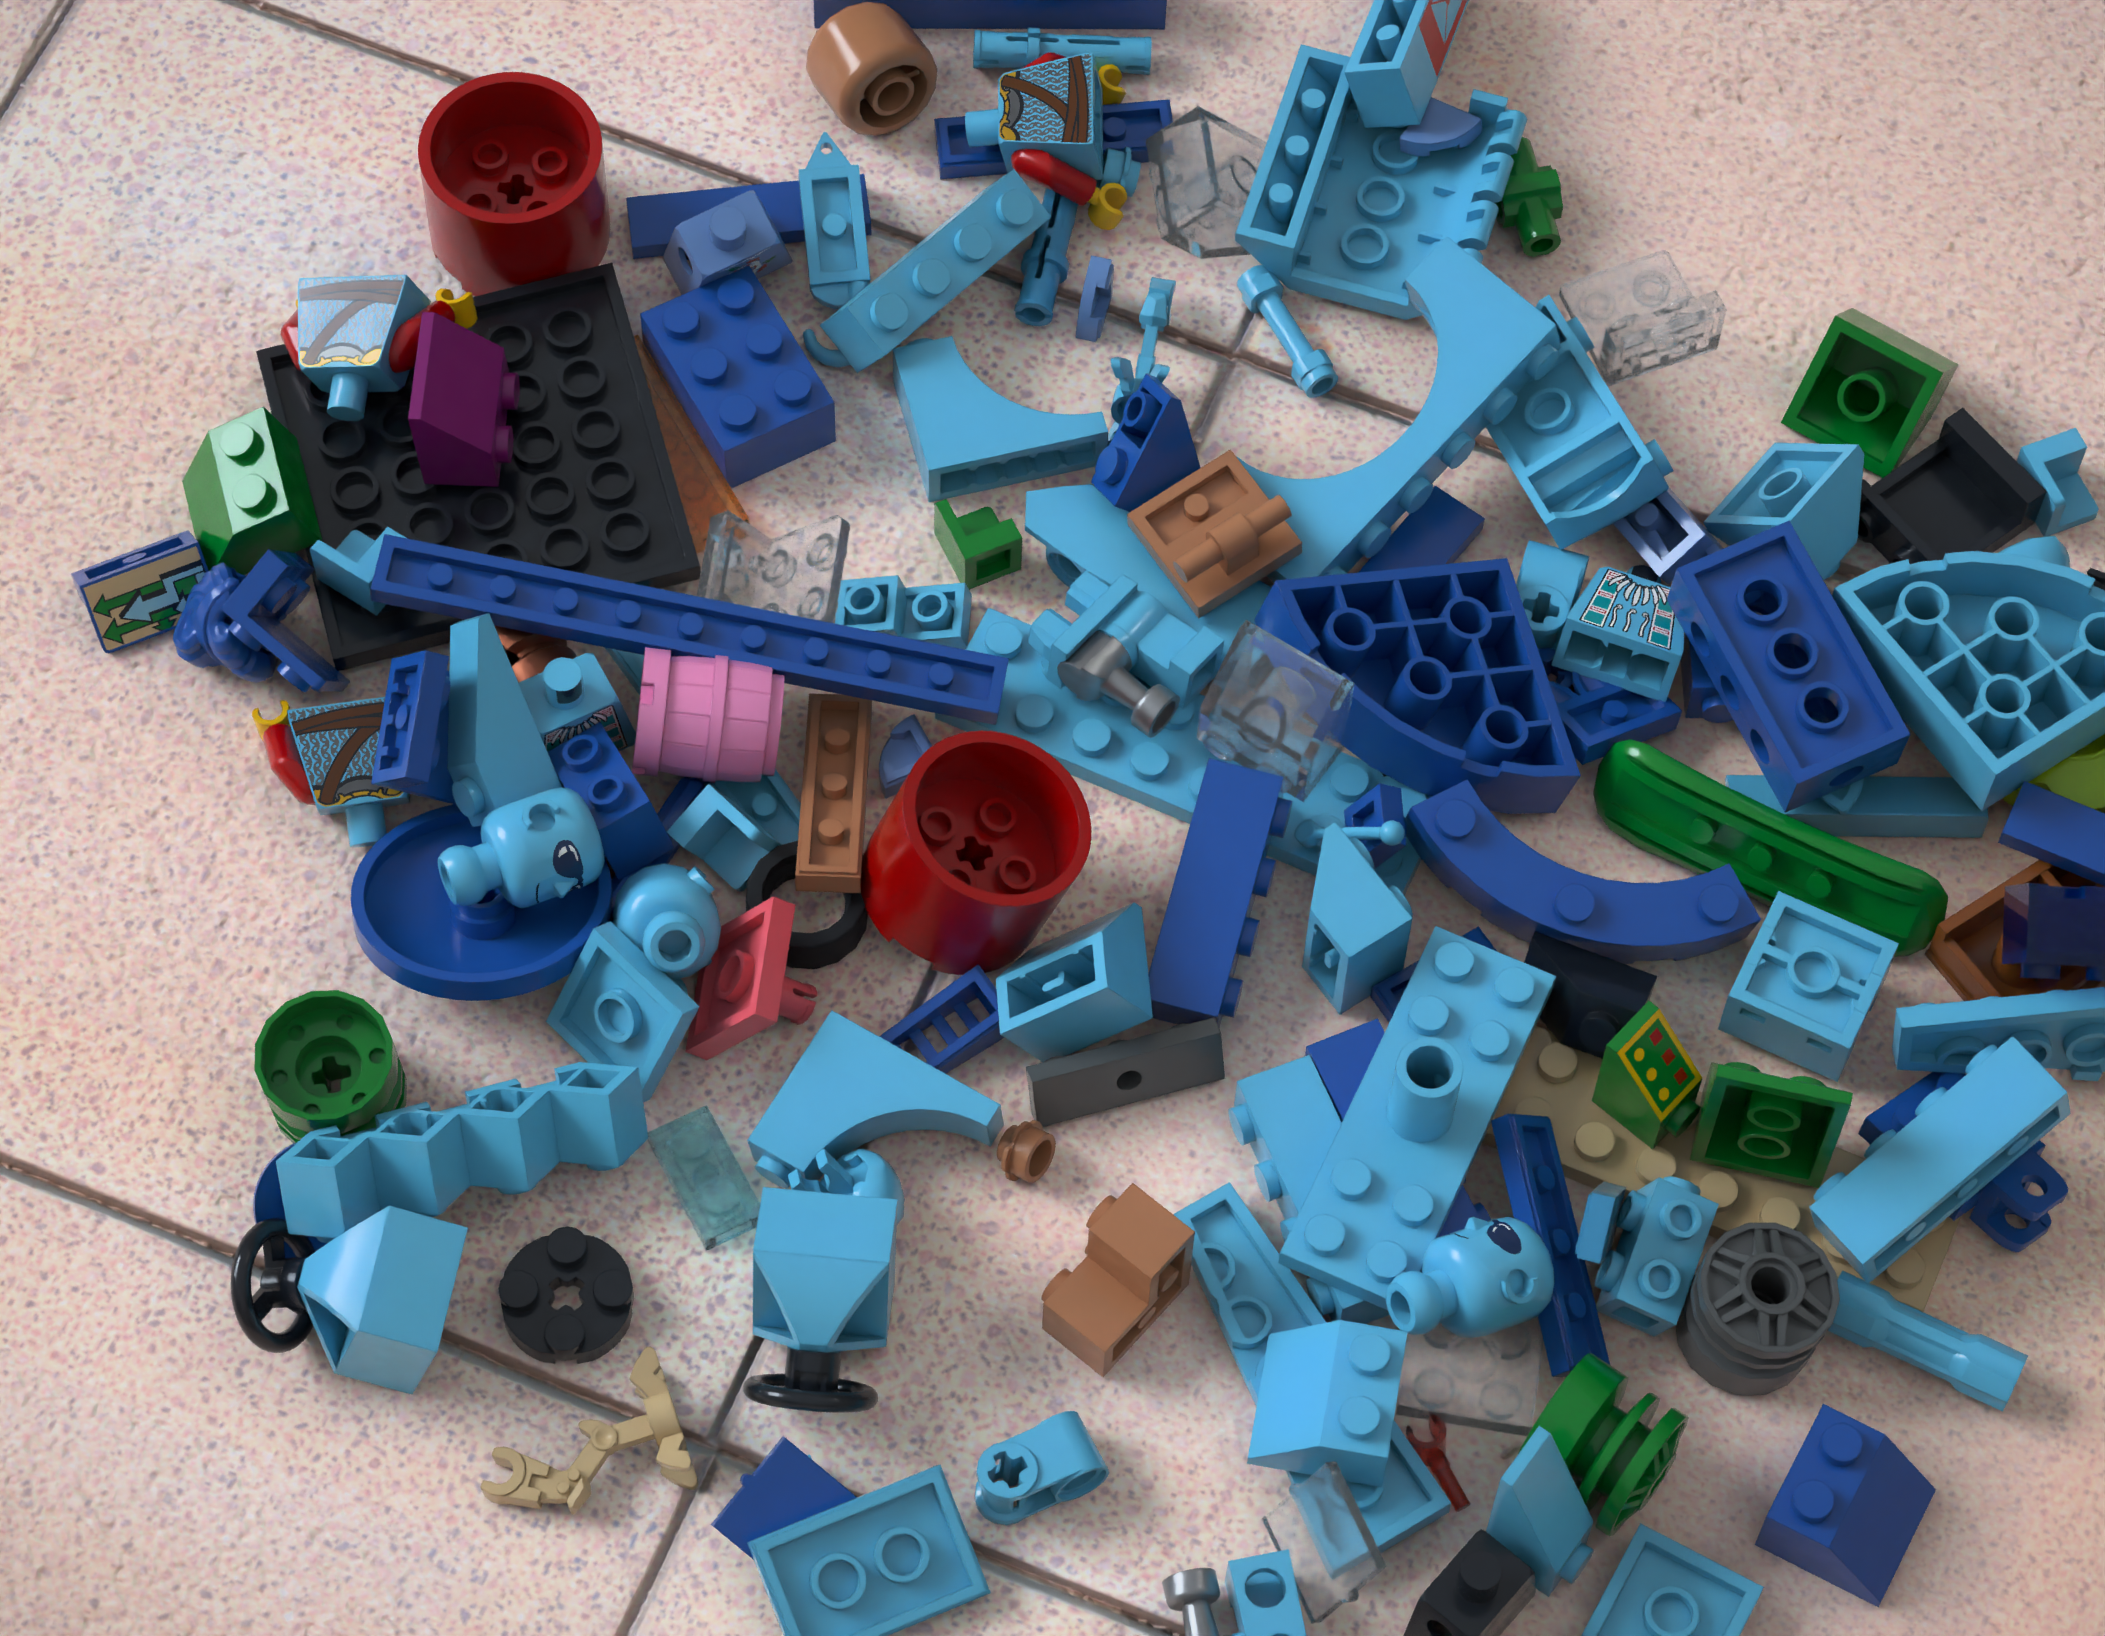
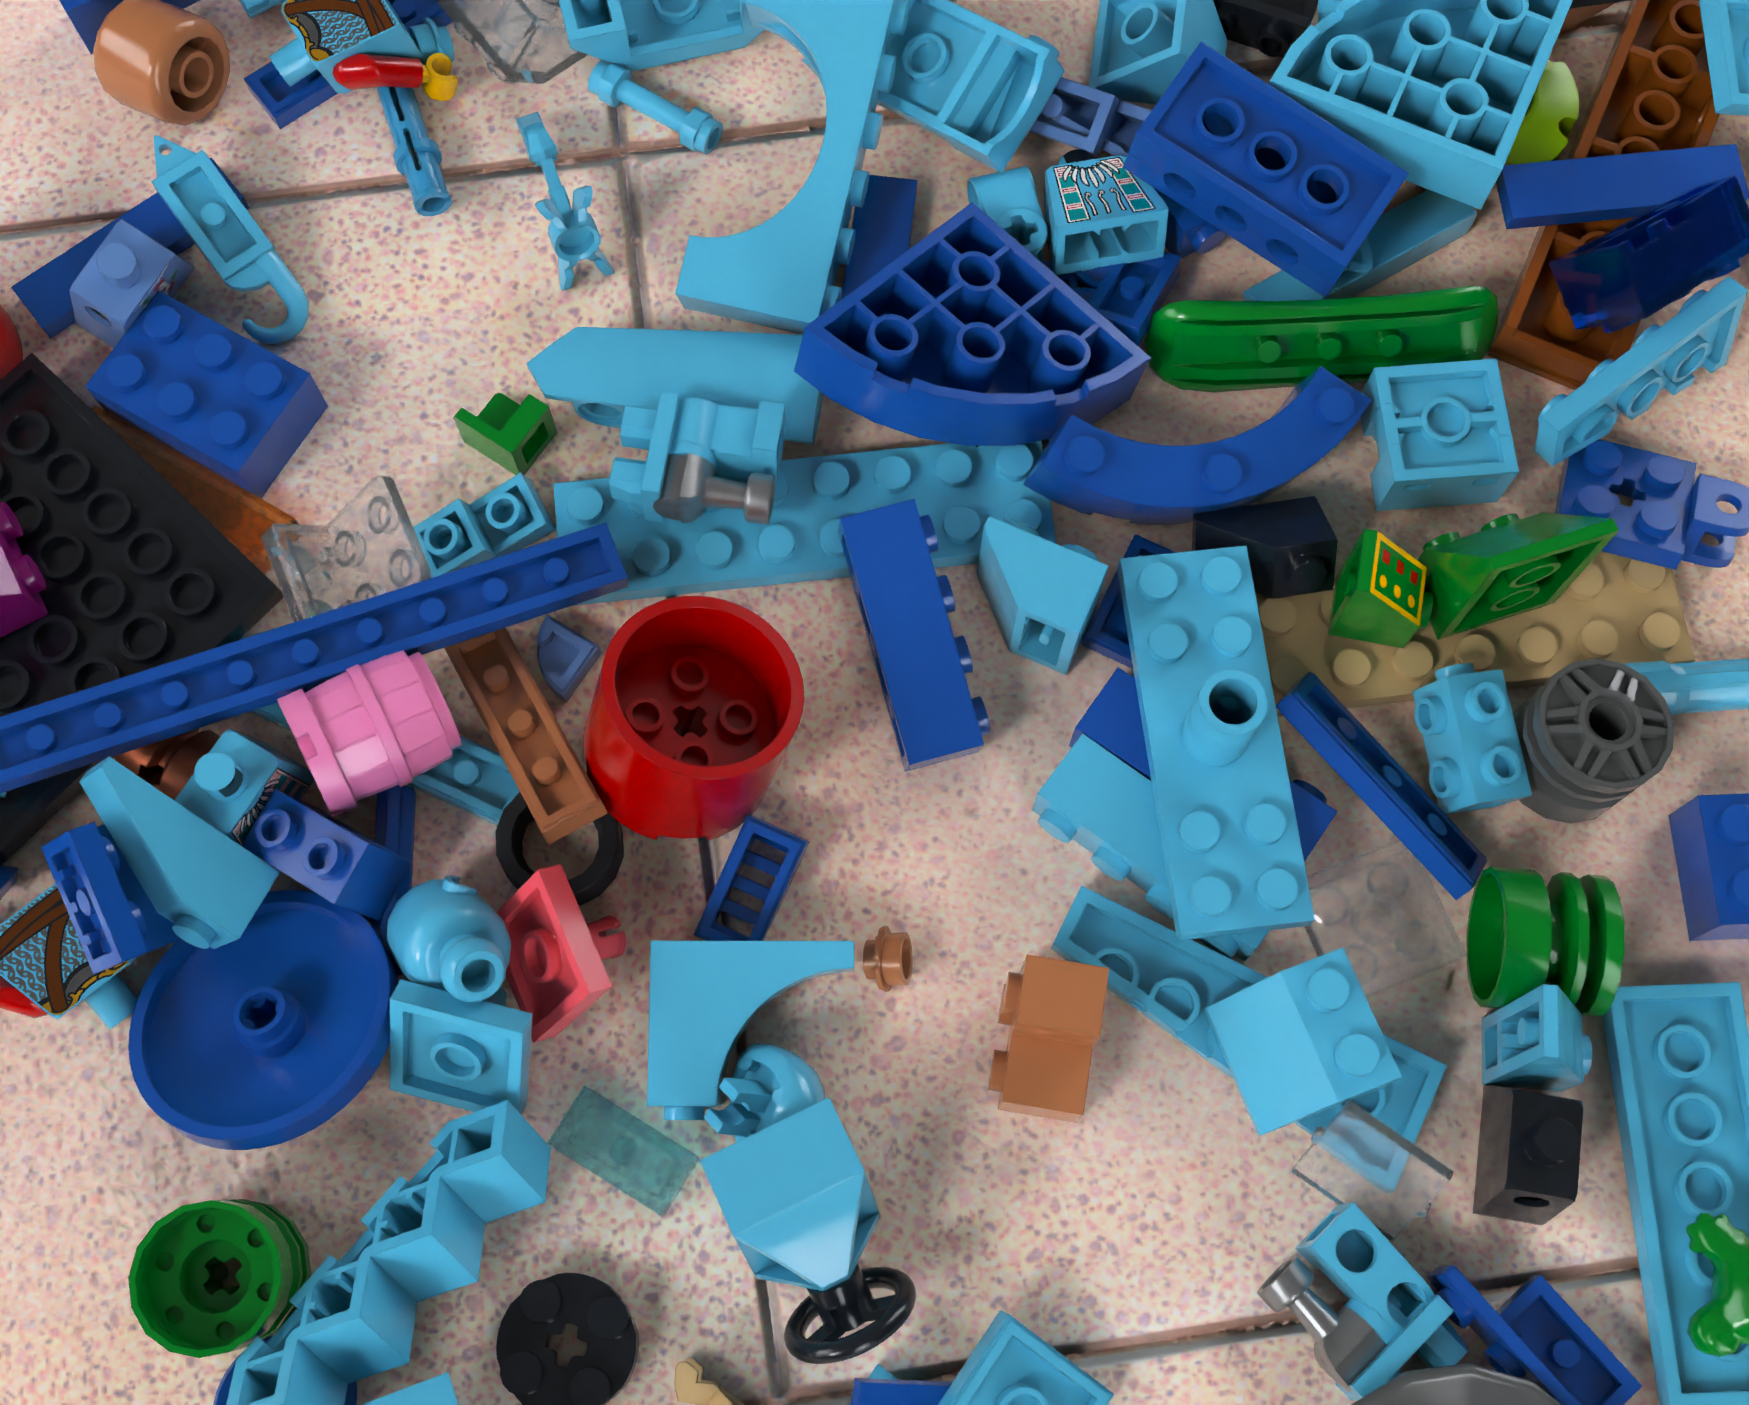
camera: 30 degrees left, 10 degrees up
medium azure piece [437,787,605,908] -> none
medium azure panel [667,784,782,892] -> none
medium azure brick [820,169,1051,373] -> none
medium azure arch [893,336,1108,502] -> none
medium azure piece [974,1411,1110,1525] -> none
medium azure slope [996,902,1153,1062] -> none
dark grey tile [1026,1018,1225,1127] -> none
medium blue tile [1076,255,1114,342] -> none
blue slope [1091,373,1201,512] -> none
nougat plate [1127,449,1302,619] -> none
clear slope [1197,620,1355,802] -> none
medium azure hinge [1294,819,1405,848] -> none
blue plate [1344,783,1407,869] -> none
medium azure piece [1386,1217,1555,1338] -> none
clear red hand [1406,1414,1470,1512] -> none
dark azure tile [1575,1182,1626,1264] -> none
medium azure brick [1809,1036,2071,1284] -> none

